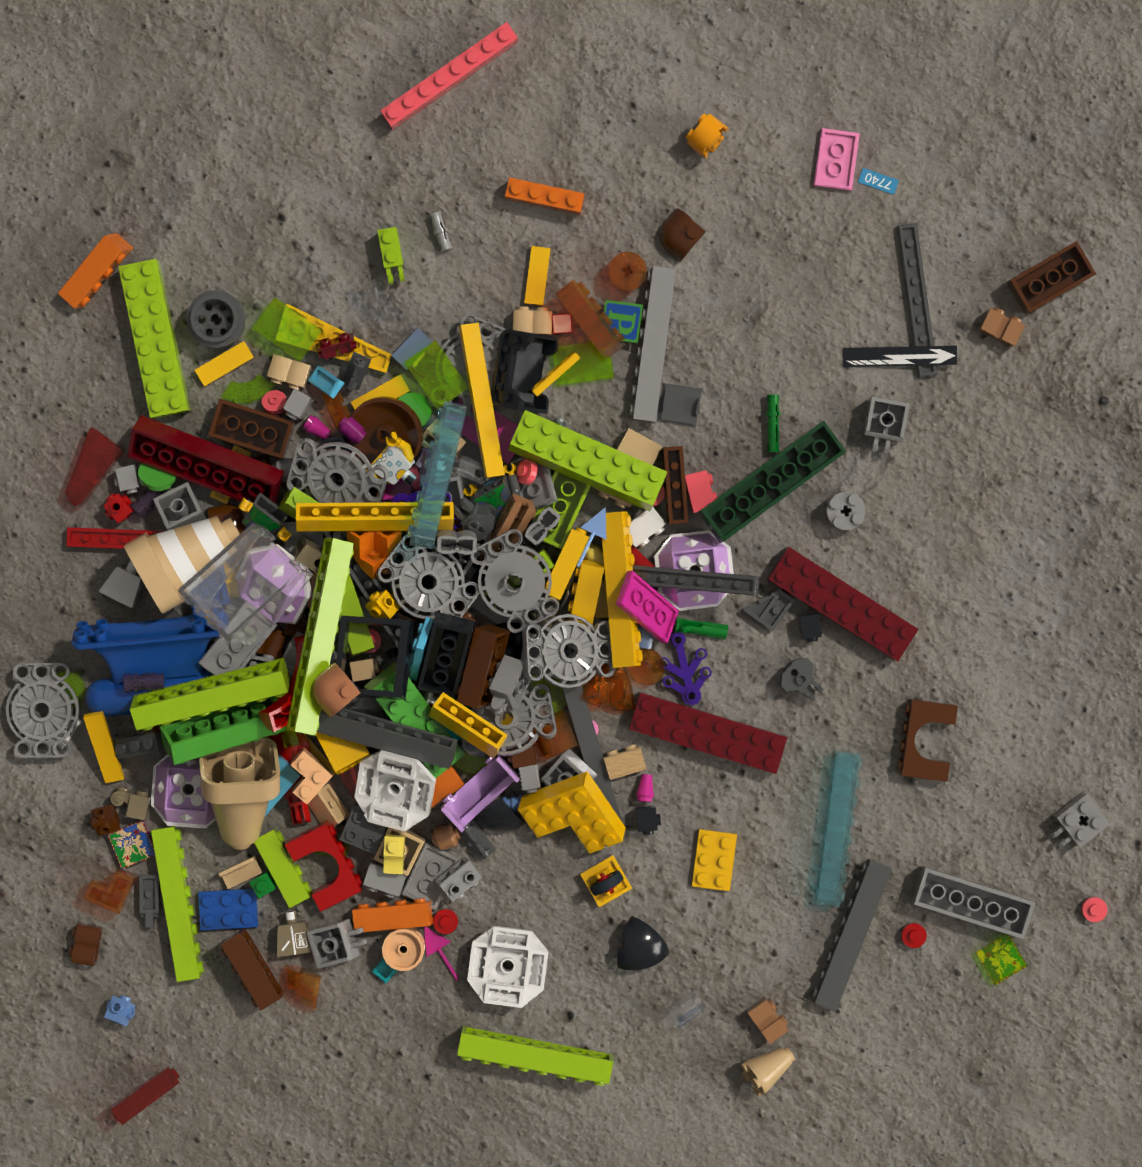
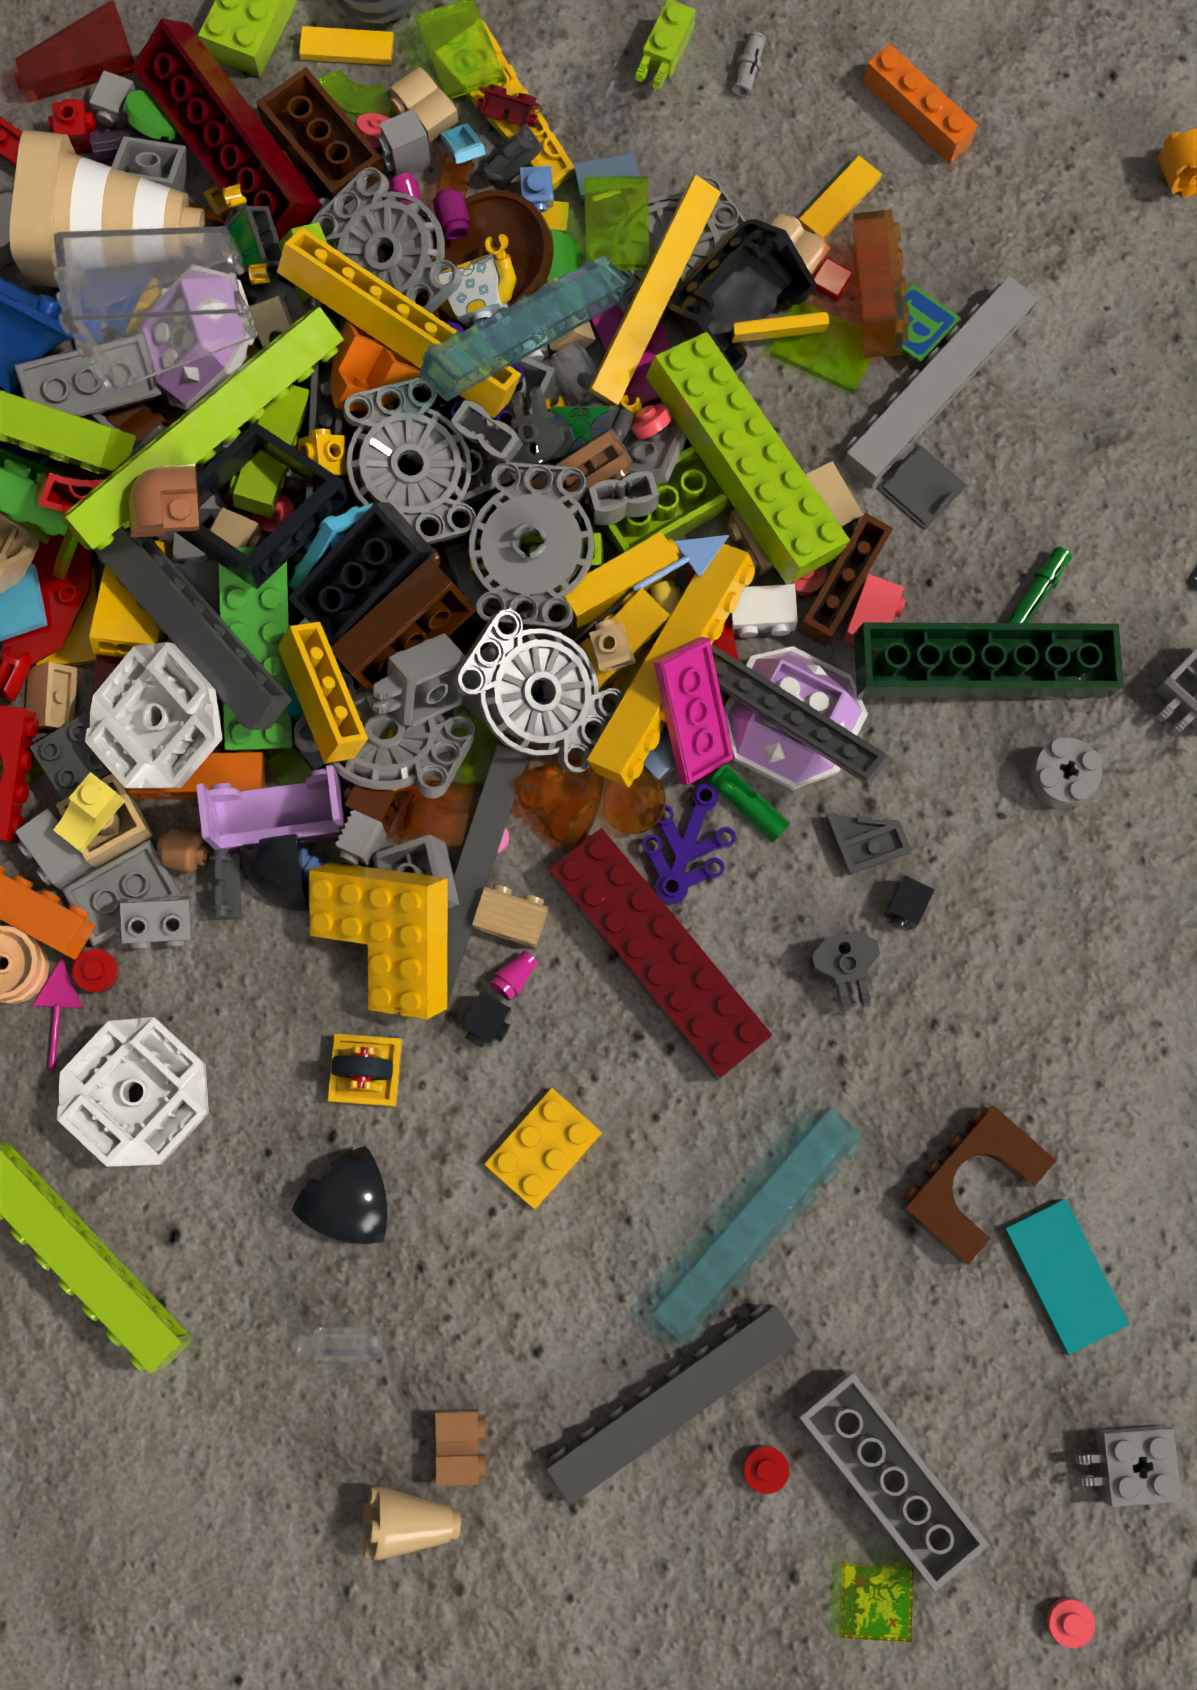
camera: 30 degrees right, 10 degrees down
light nougat brick [291,747,333,804] -> none
clear orange brick [608,252,647,293] -> none
reddish brown brick [659,208,706,262] -> none
dark red brick [767,547,919,661] -> none
none -> medium blue bracket [520,166,554,213]
none -> tan brick [589,619,636,673]
none -> teal tile [1003,1199,1130,1355]

